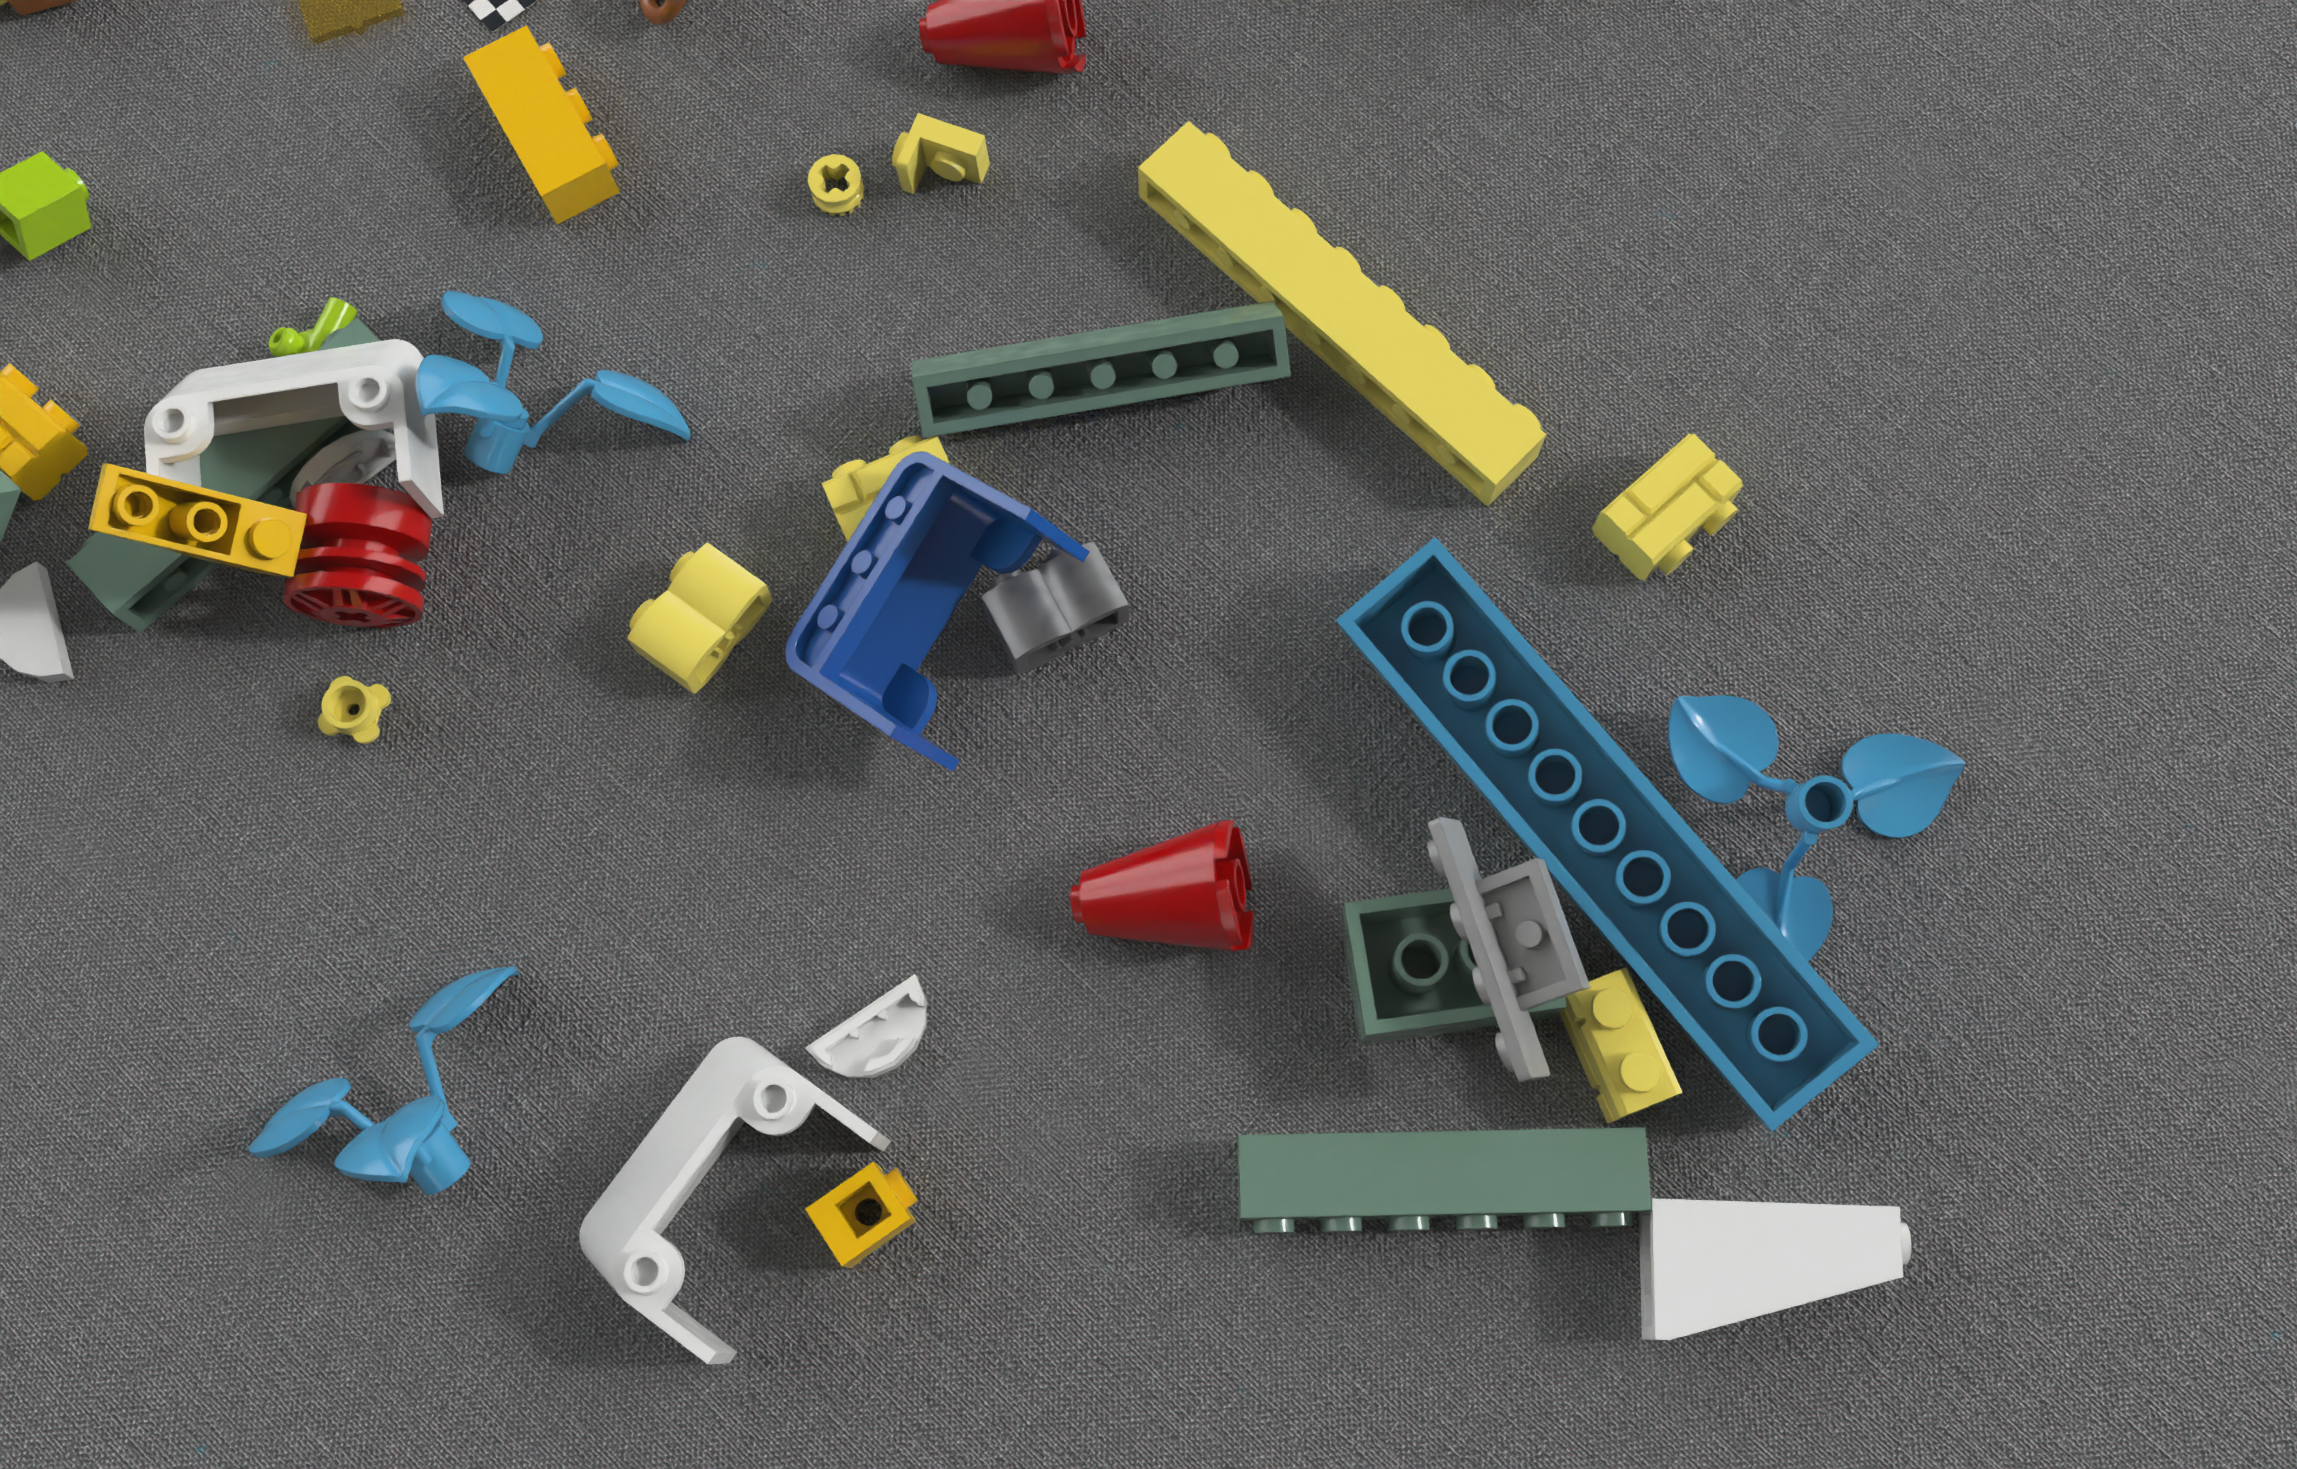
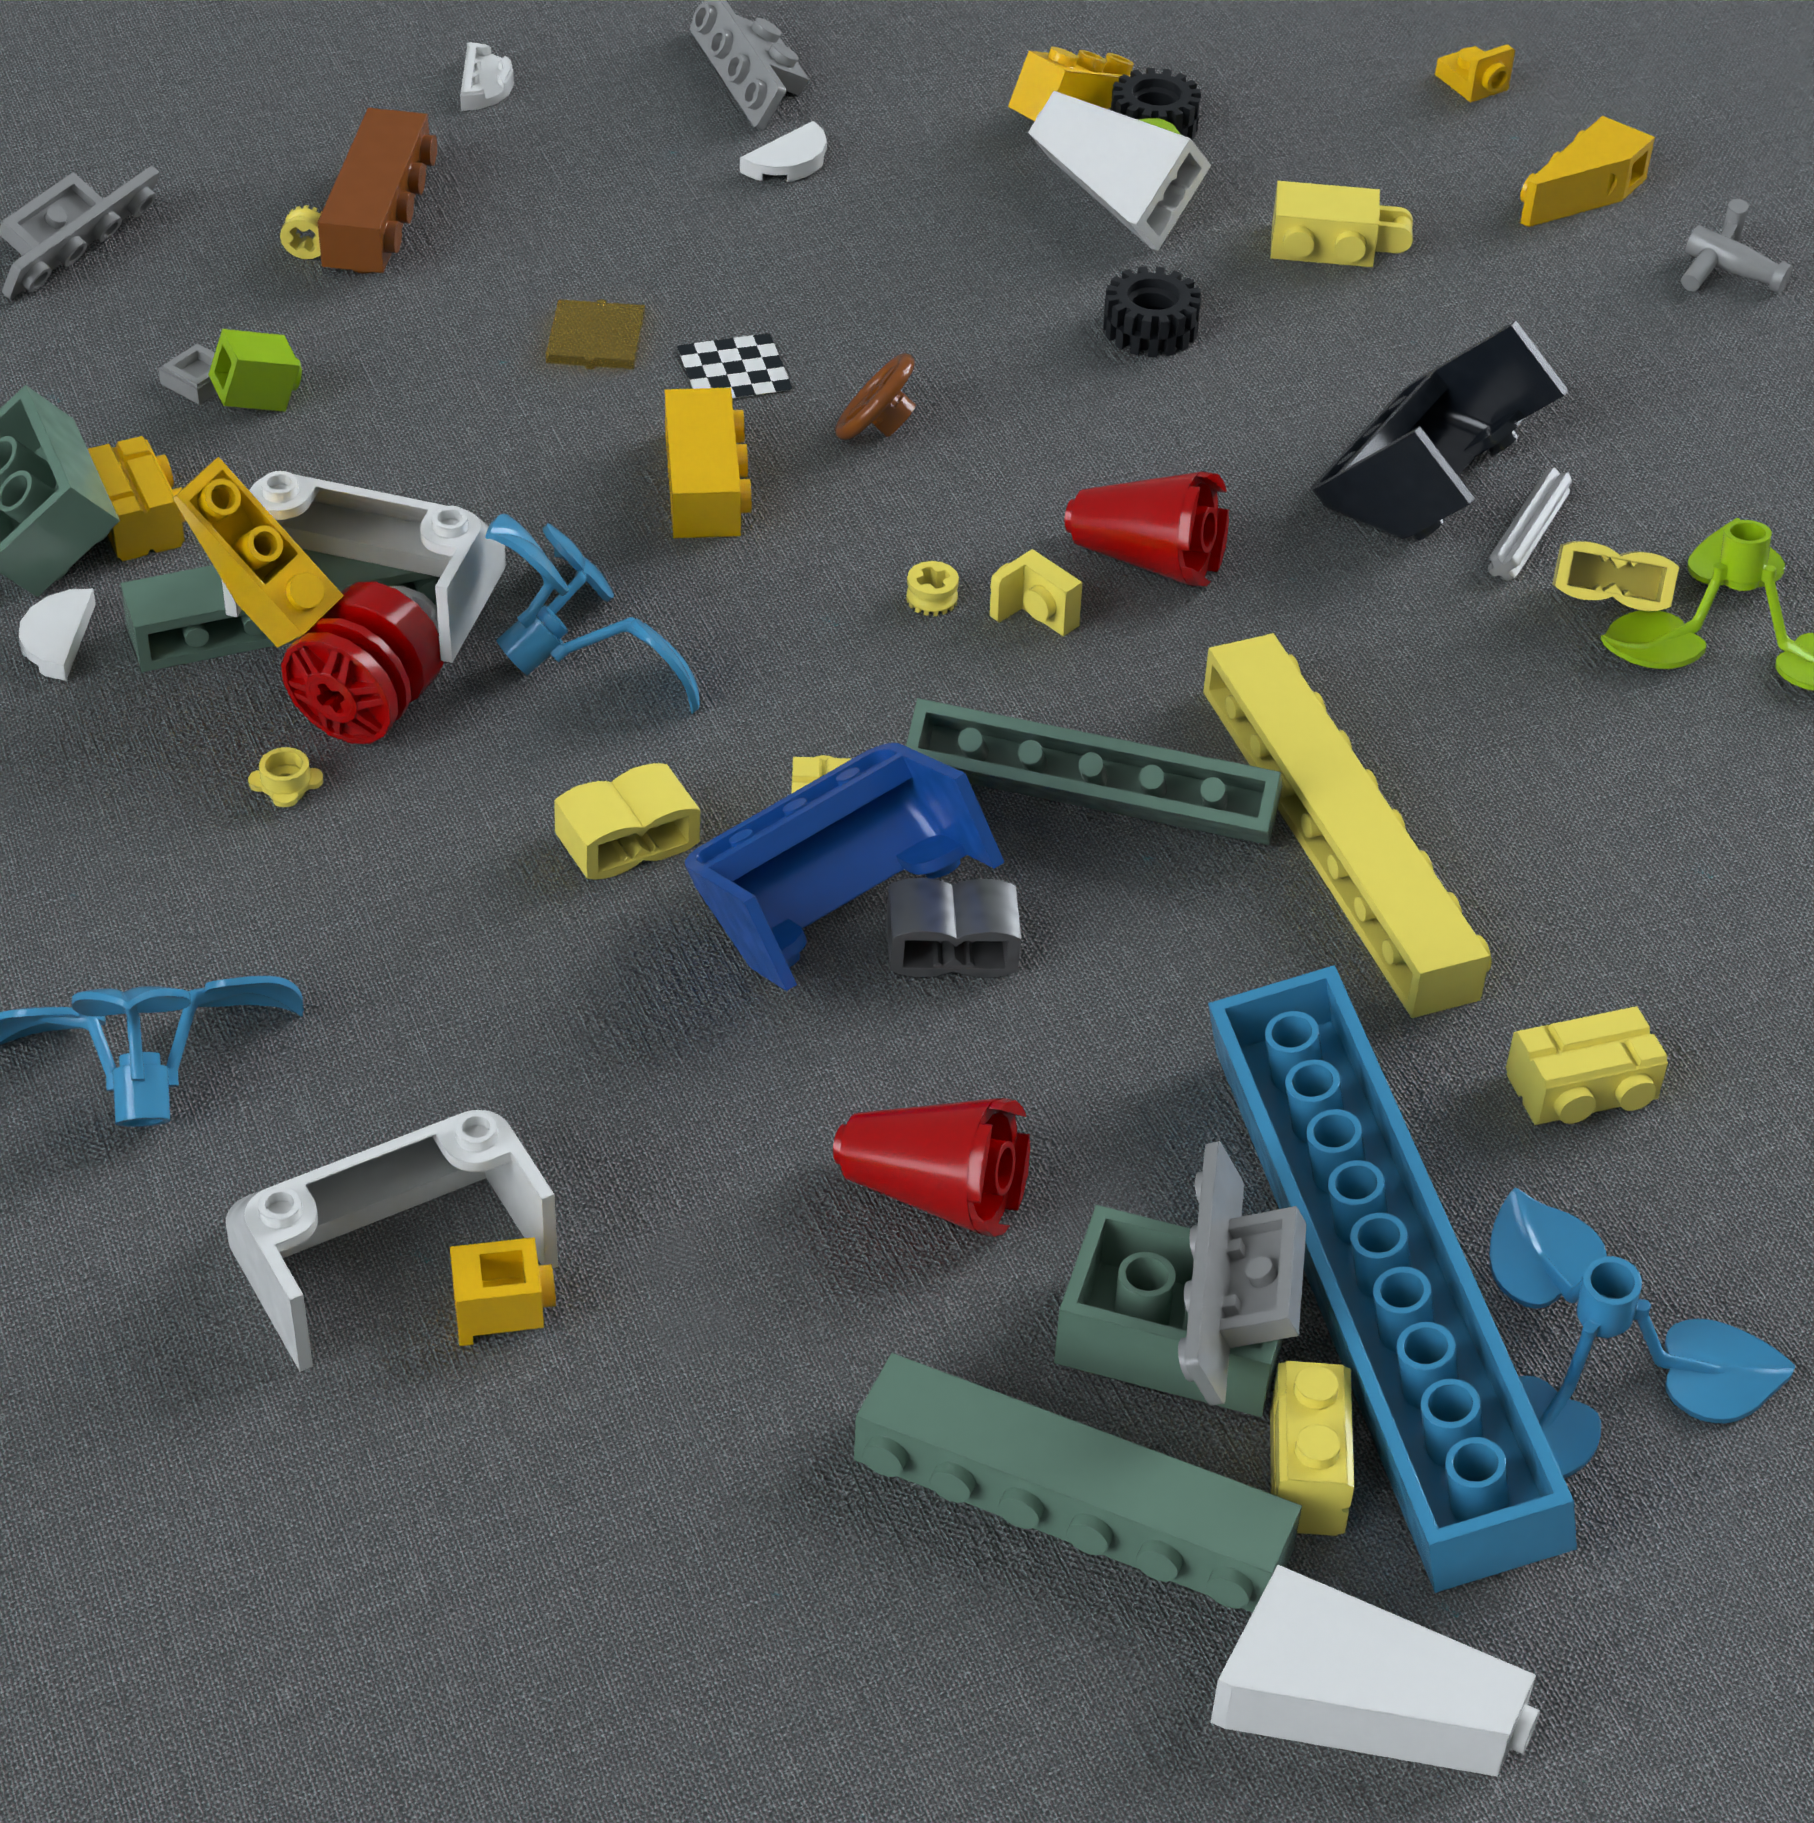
camera: 20 degrees right, 30 degrees down
white tile [805,974,927,1078] -> none

